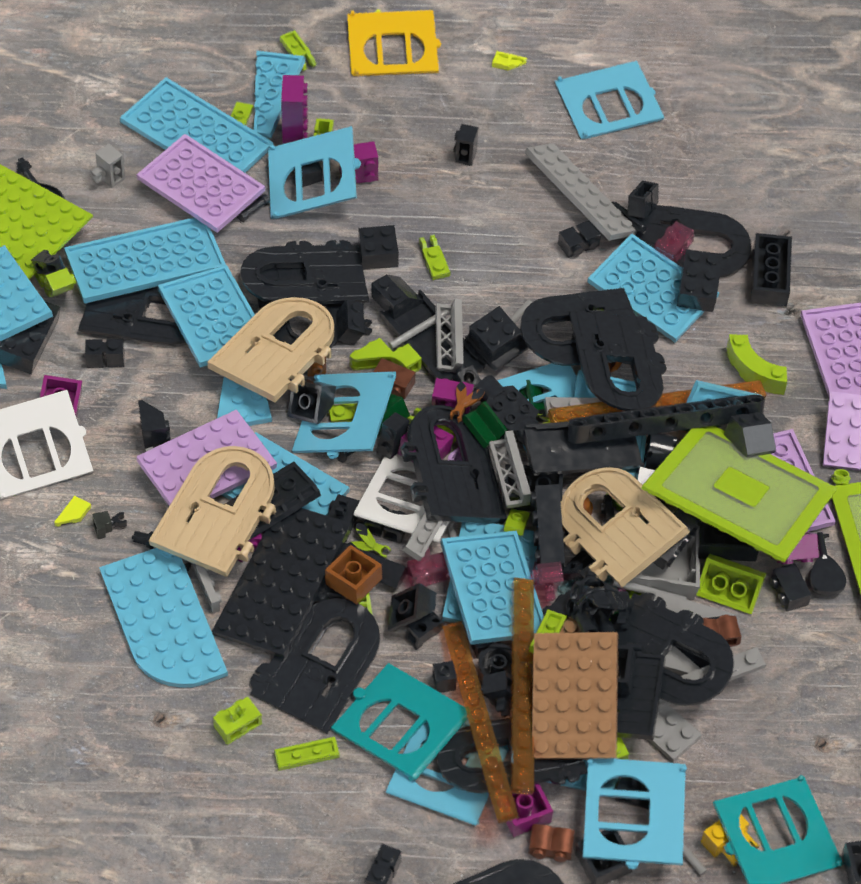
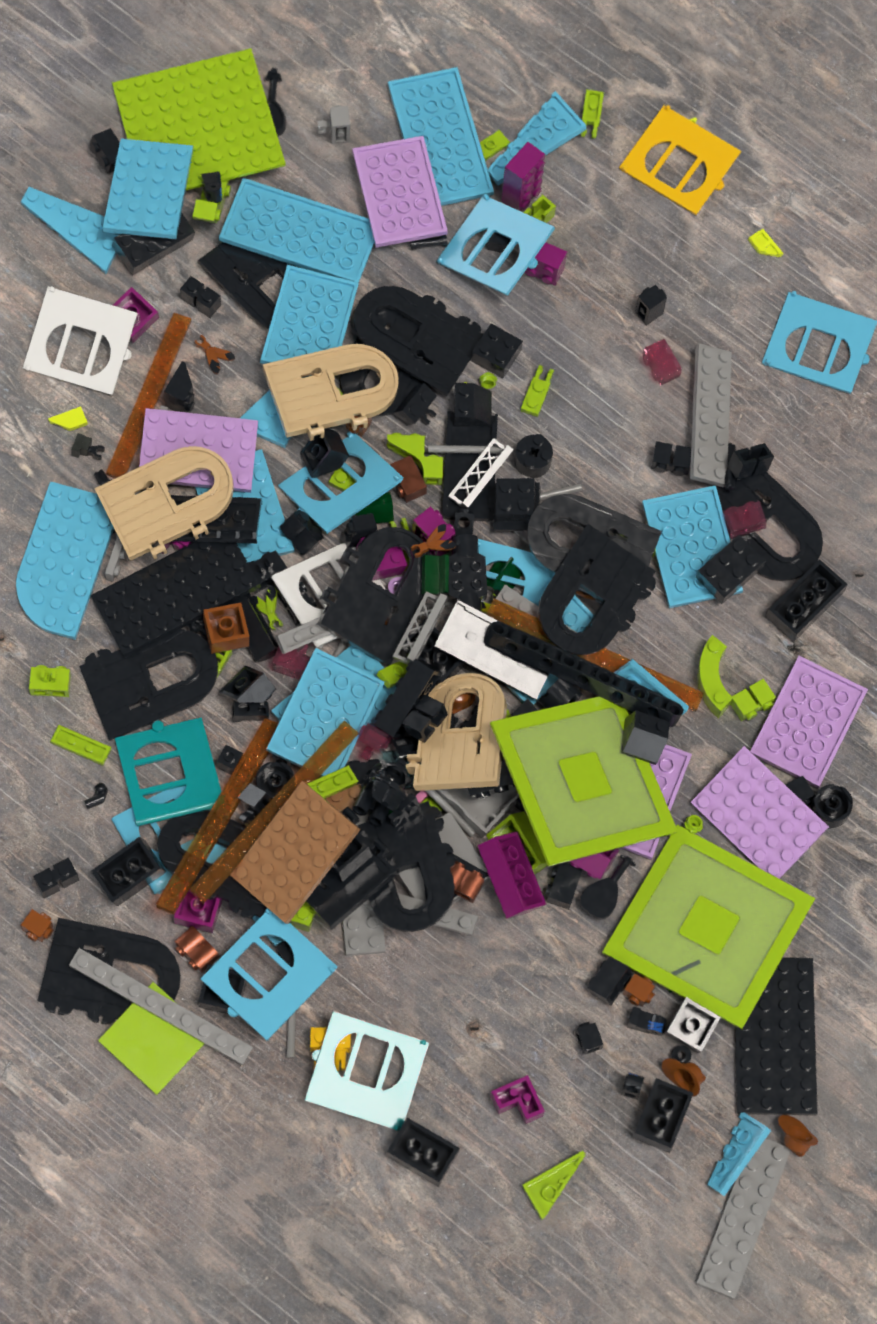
camera: 35 degrees right, 15 degrees up
none -> black arm [84,783,108,809]
none -> black brick [91,837,166,906]
none -> clear orange plate [106,313,192,478]
none -> dark orange piece [195,335,235,374]
none -> black brick [280,509,324,555]
none -> black piece [402,695,448,743]
none -> magenta brick [477,832,547,919]
none -> lime plate [479,372,497,389]
none -> black brick [514,434,553,478]
none -> clear pink brick [643,339,682,385]
none -> lime piece [731,678,776,722]

